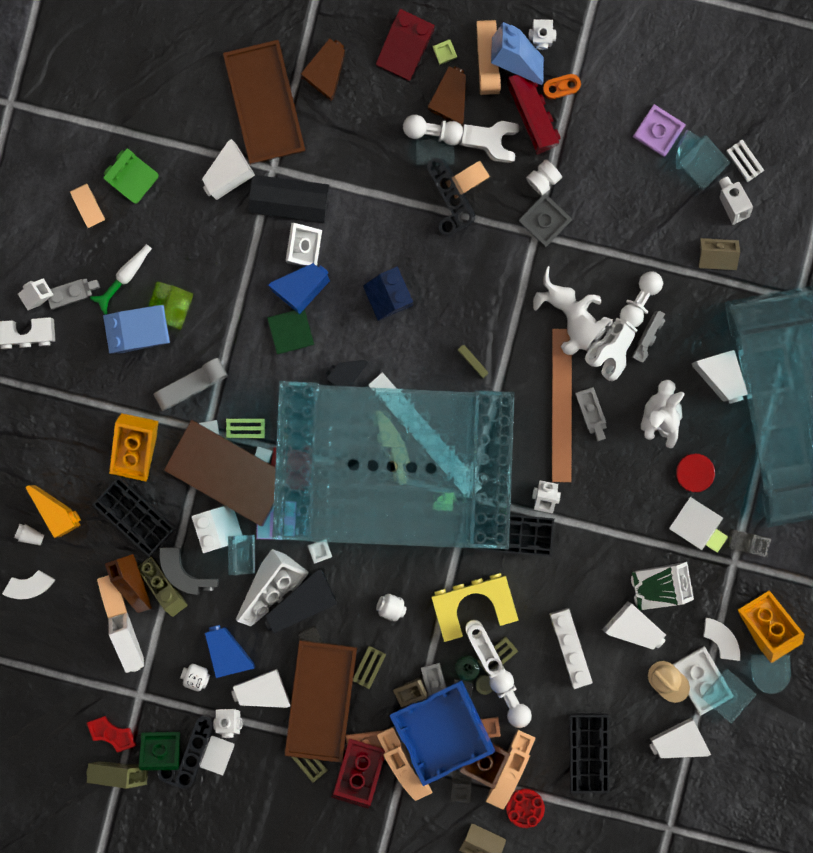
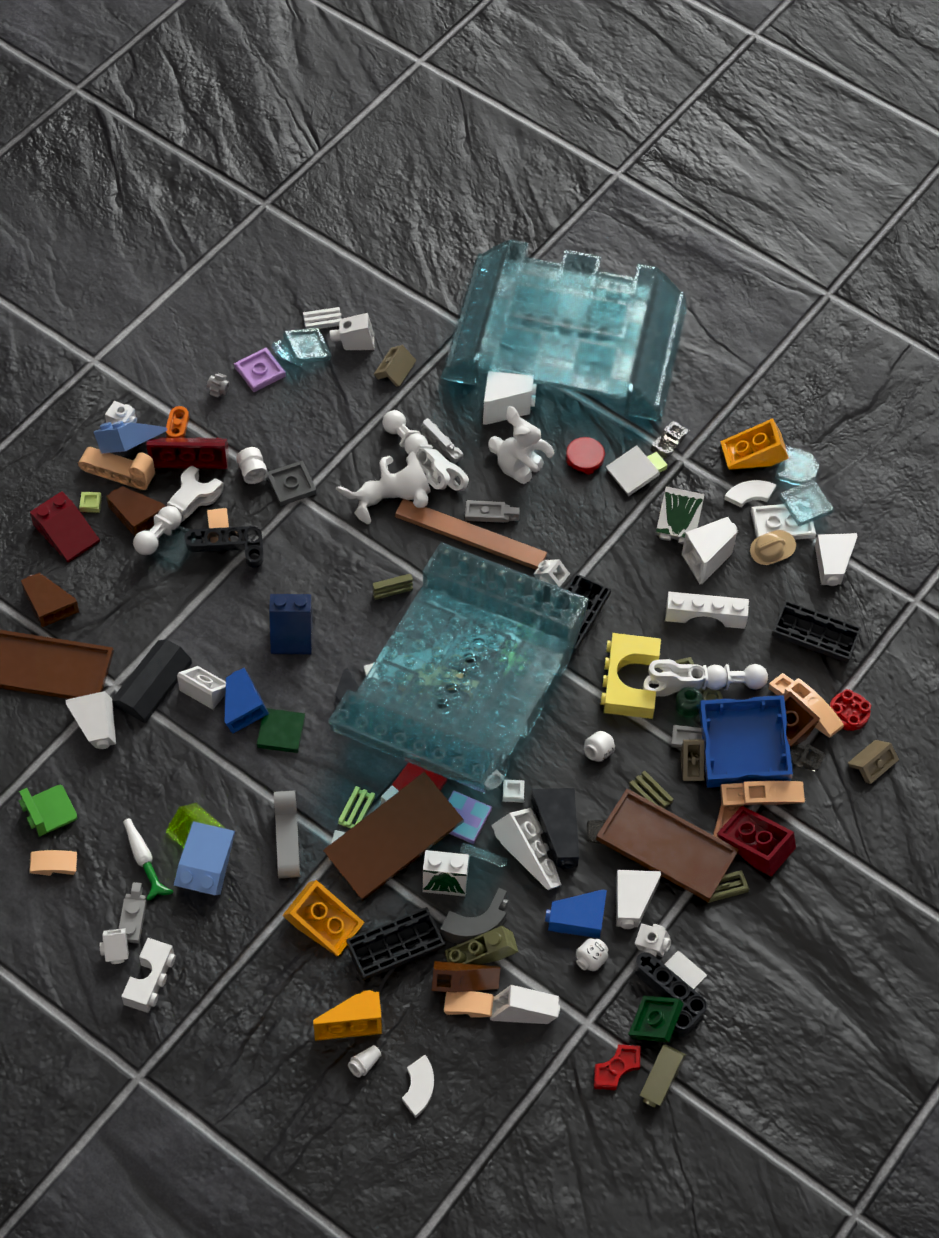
camera: 70 degrees left, 30 degrees down
none -> light grey gear [207,373,230,397]

